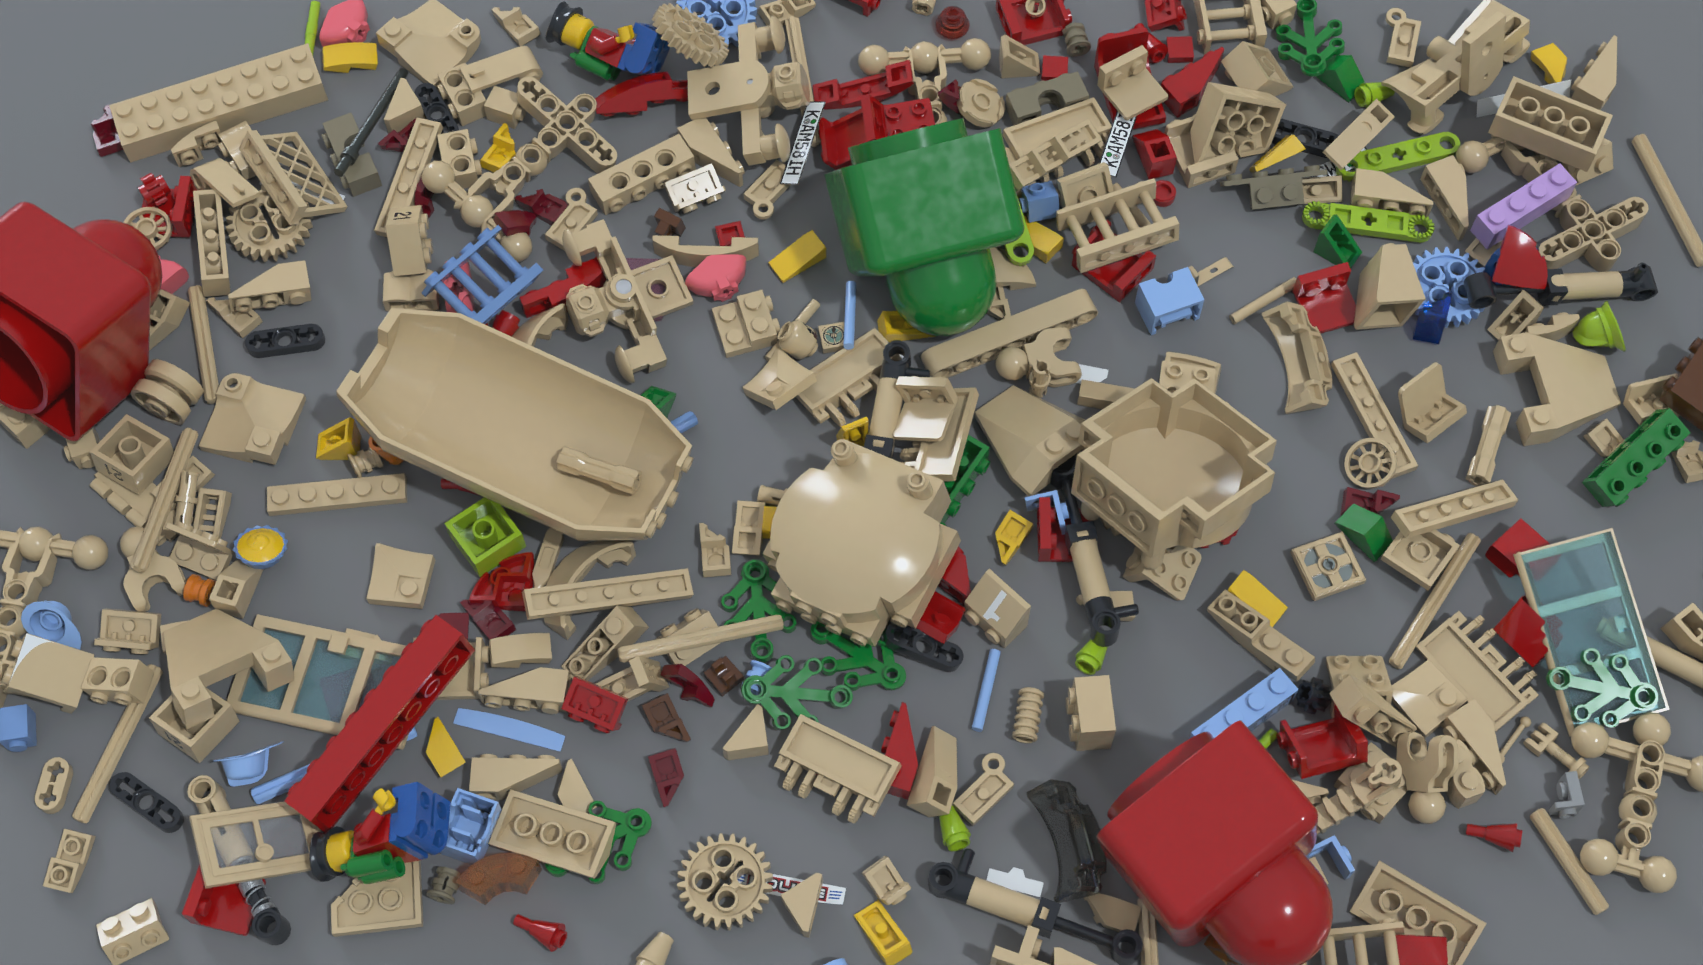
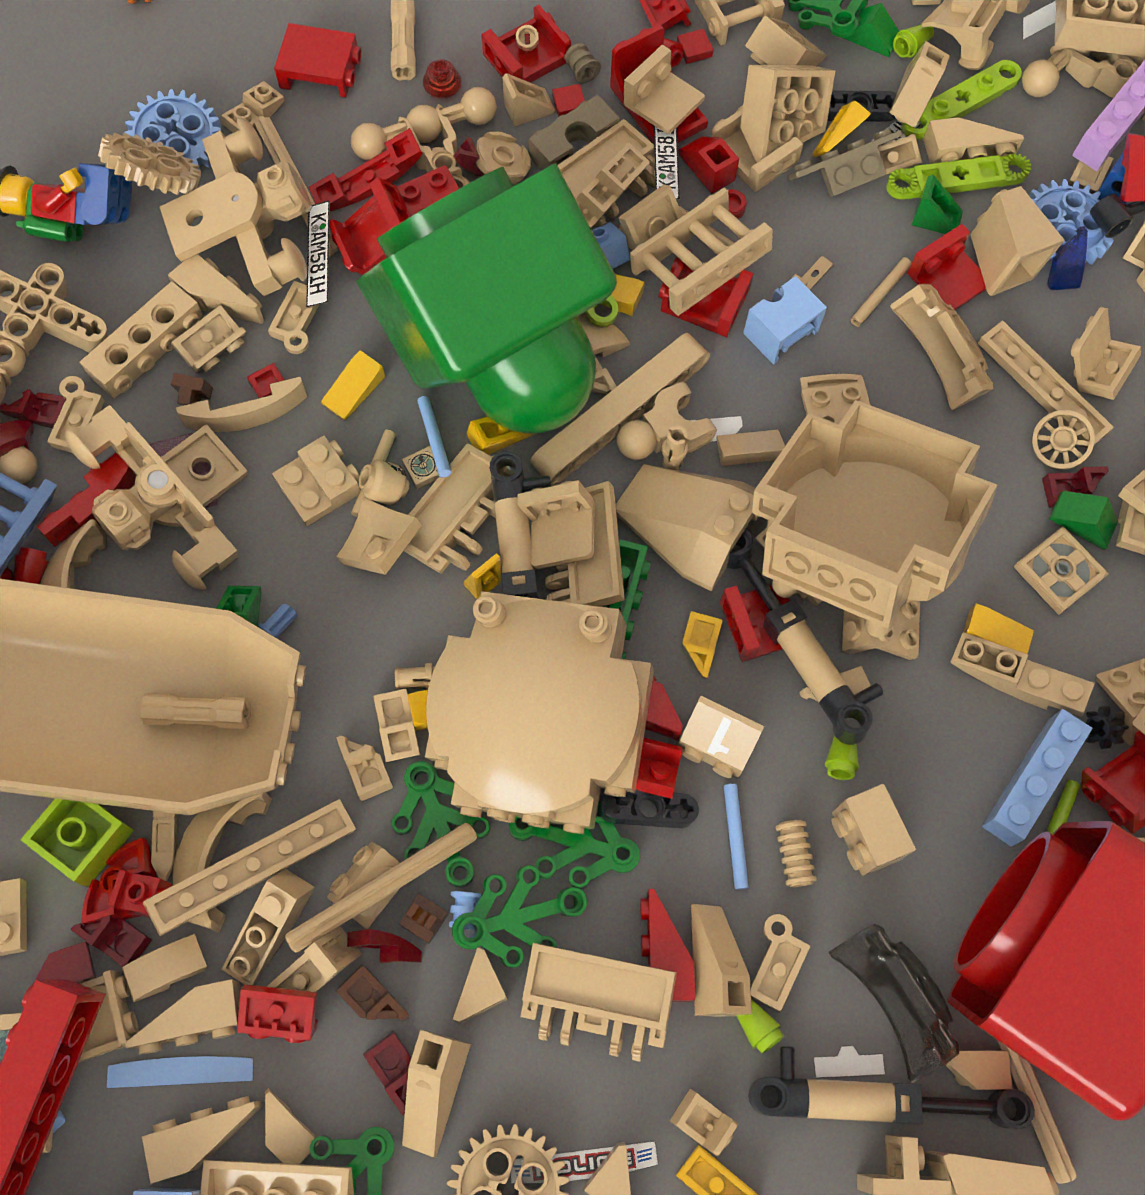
camera: 20 degrees left, 5 degrees up
yellow slope [426,717,466,778] -> none
red slope [595,71,688,116] -> none
coral piece [685,254,747,302] -> none
light blue bracket [1025,490,1069,535] -> none
red slope [1161,47,1224,118] -> none
tan slope [1420,155,1469,241] -> none
none -> red brick [108,870,174,918]
none -> tan slope [402,1030,471,1158]

